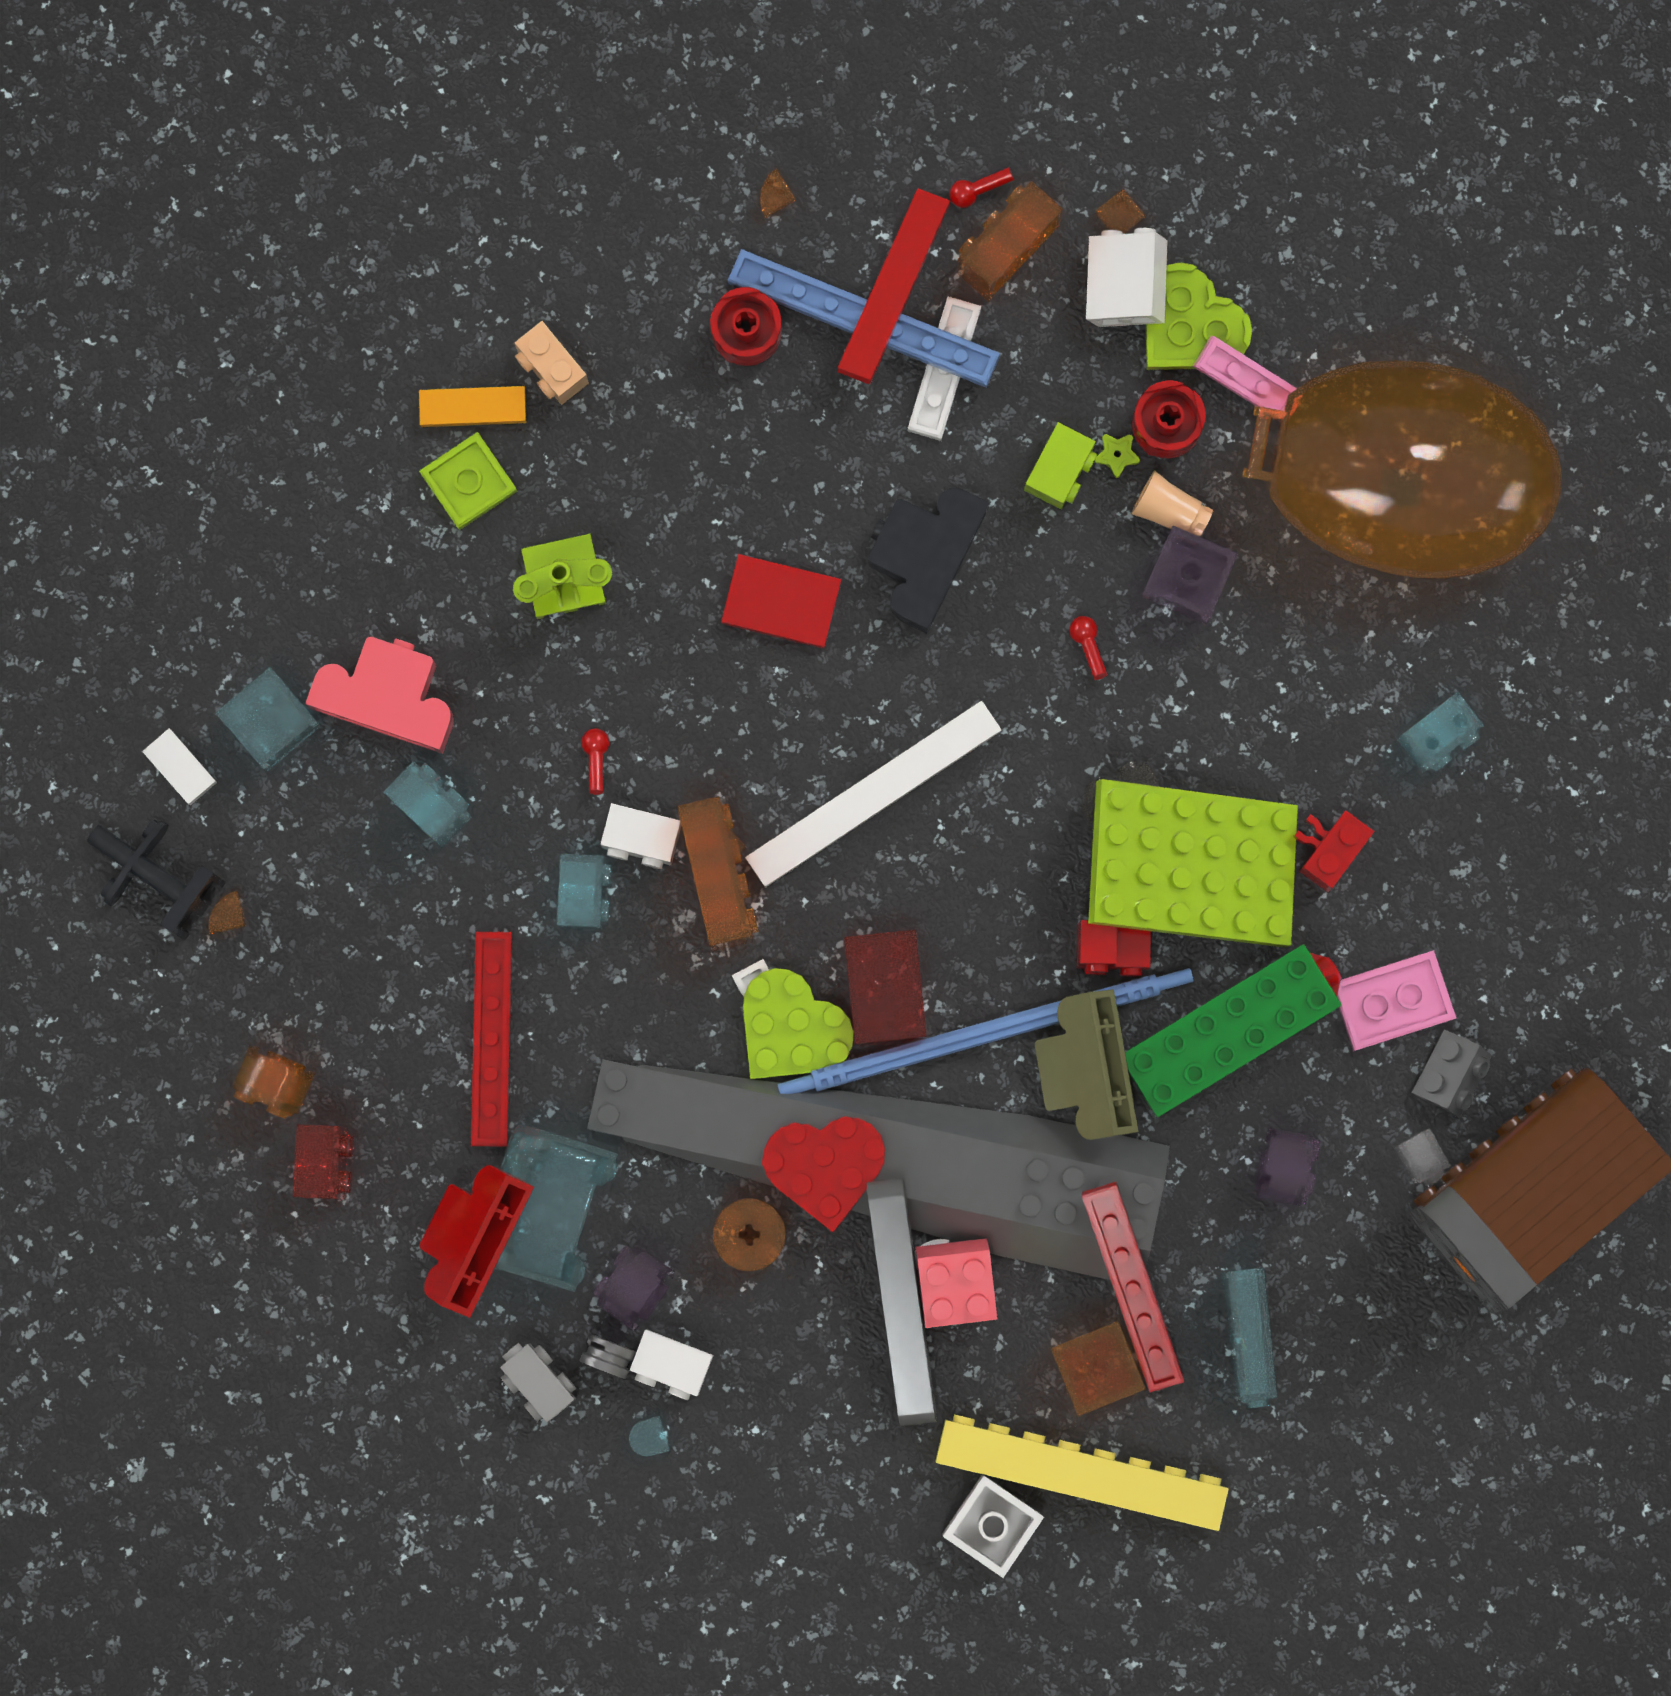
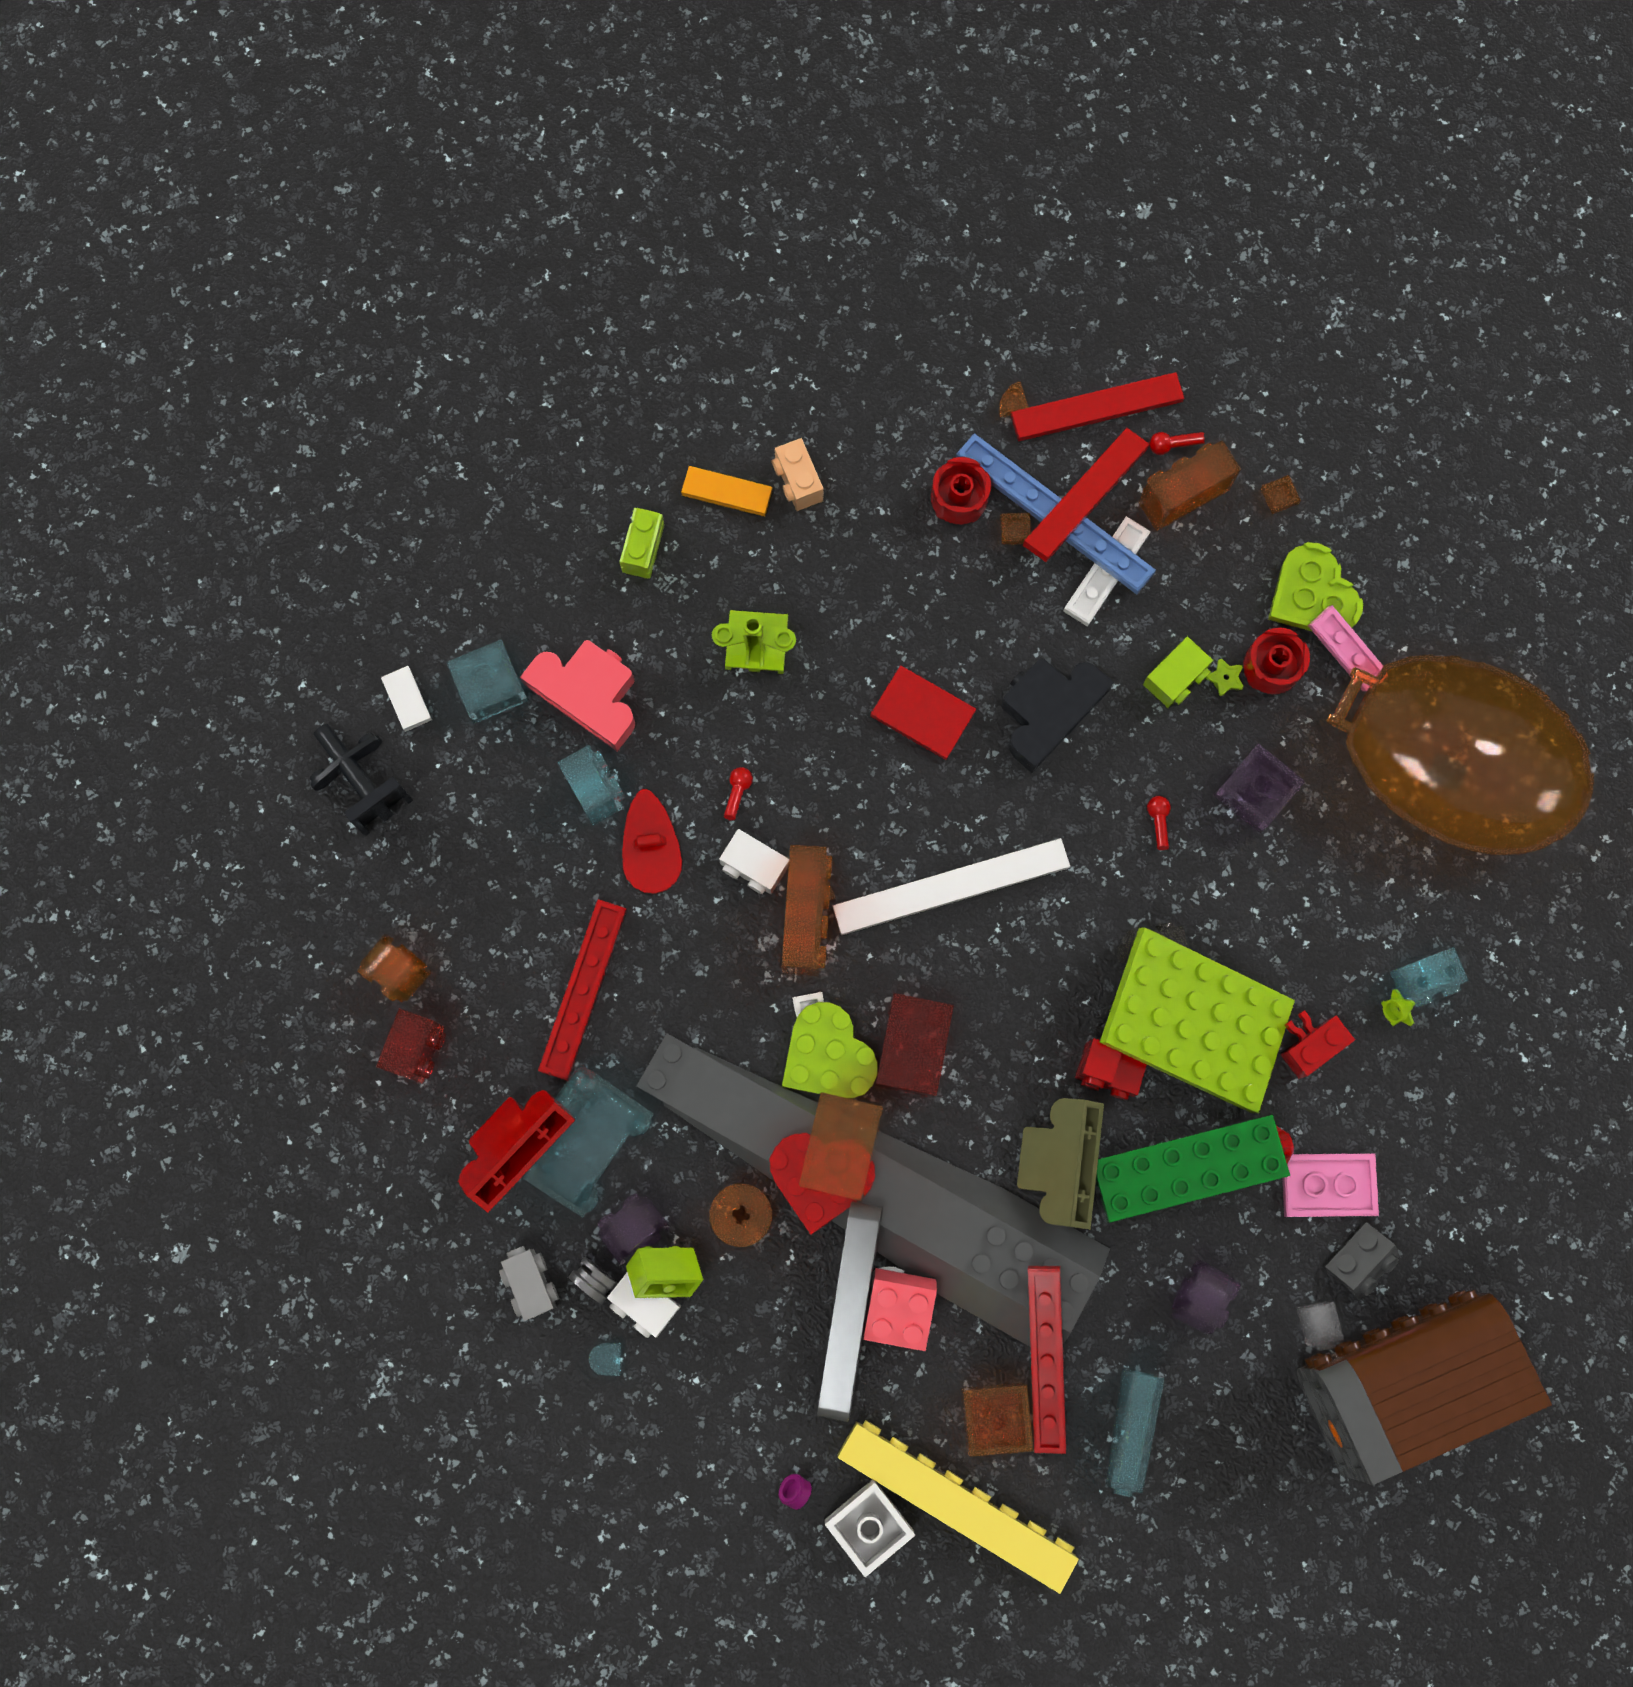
camera: 15 degrees right, 5 degrees down
clear orange tile [209,891,246,934] -> none
lime tile [419,432,518,530] -> none
clear light blue brick [557,854,611,930] -> none
medium blue axle [777,968,1193,1094] -> none
white brick [1086,228,1168,327] -> none
light nougat plant [1131,470,1213,541] -> none
none -> lime brick [620,508,664,579]
none -> red shield [622,789,682,894]
none -> lime brick [626,1246,704,1298]
none -> magenta tile [779,1474,812,1510]
none -> clear orange brick [799,1092,883,1202]
none -> clear orange tile [1000,513,1031,544]
none -> red tile [1011,372,1184,442]
none -> lime plate [1381,989,1415,1026]

